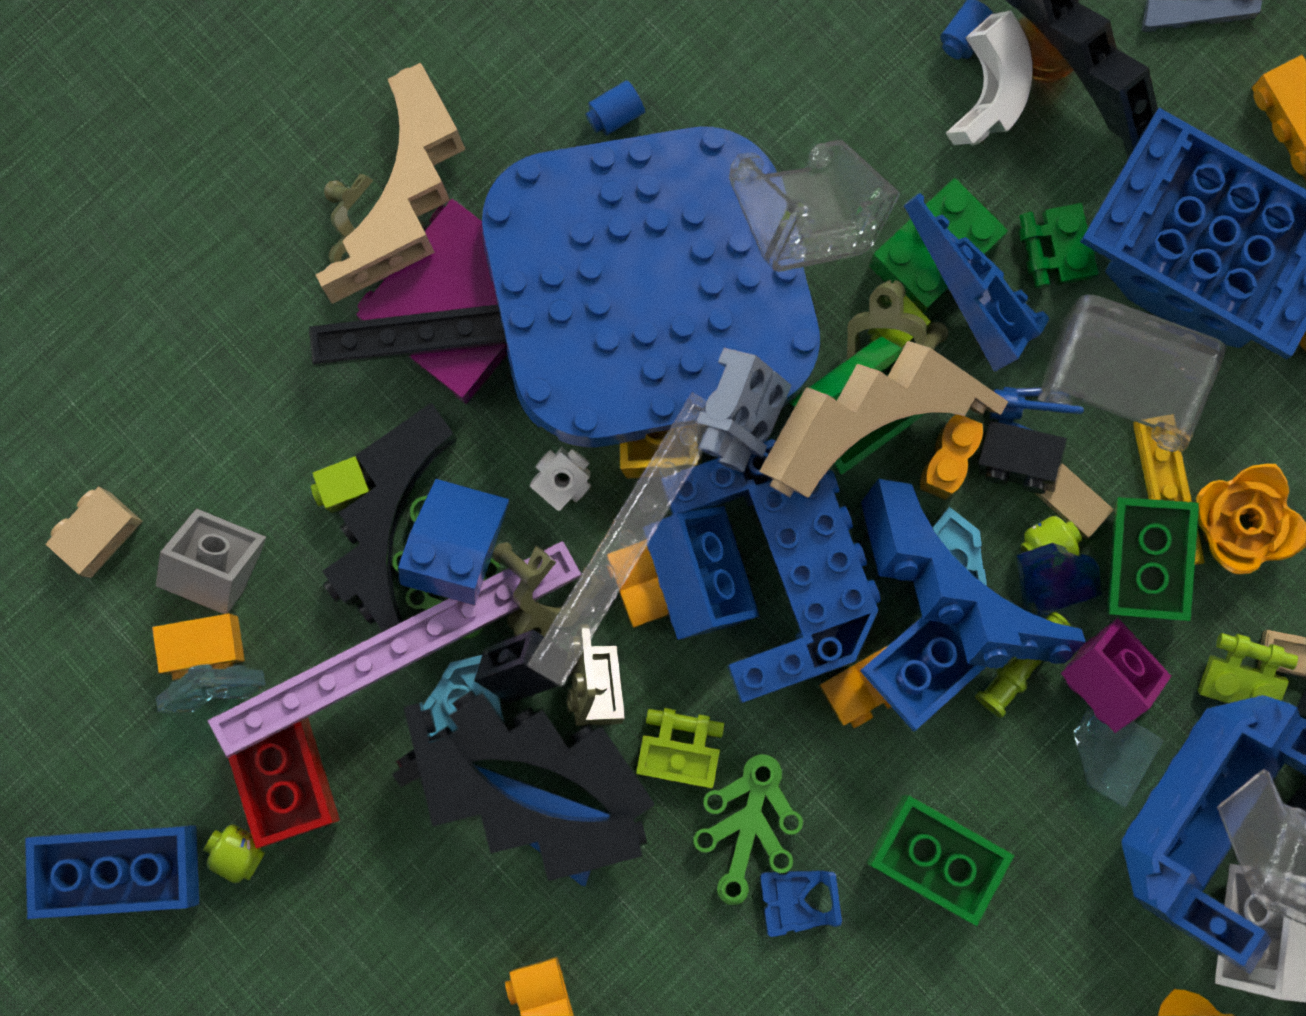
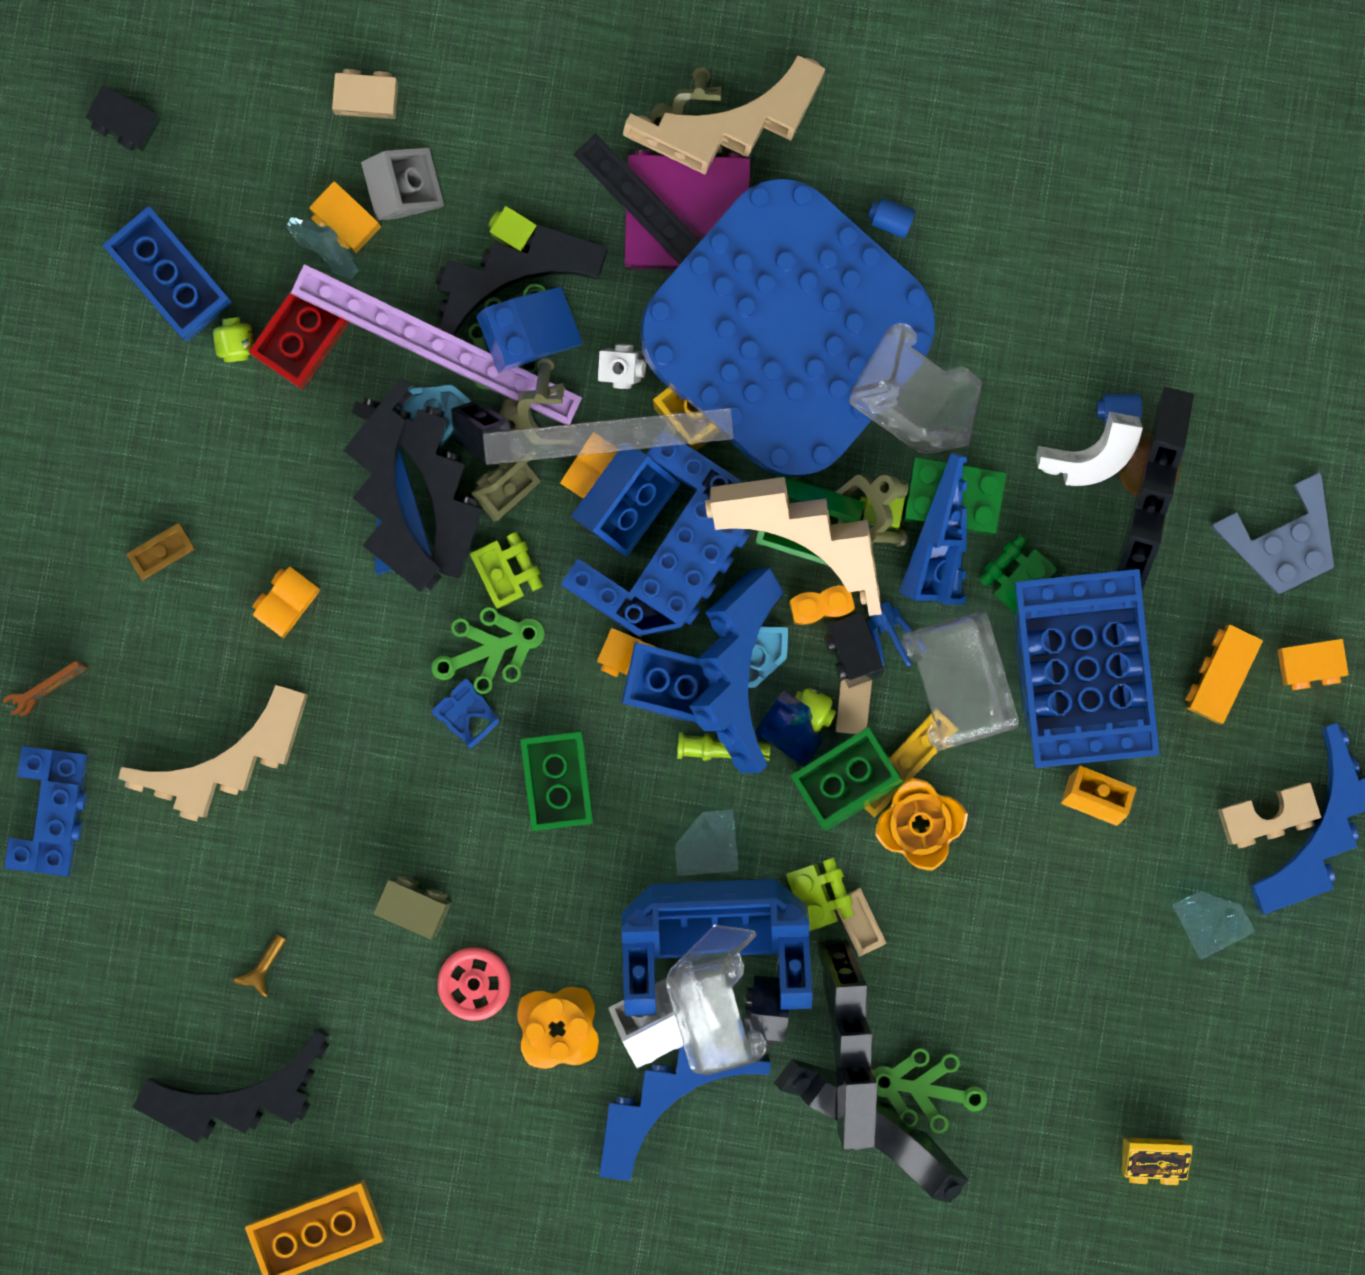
camera: 55 degrees right, 5 degrees up
sand blue hips [696,348,792,472] -> none
magenta brick [1061,618,1171,733] -> none

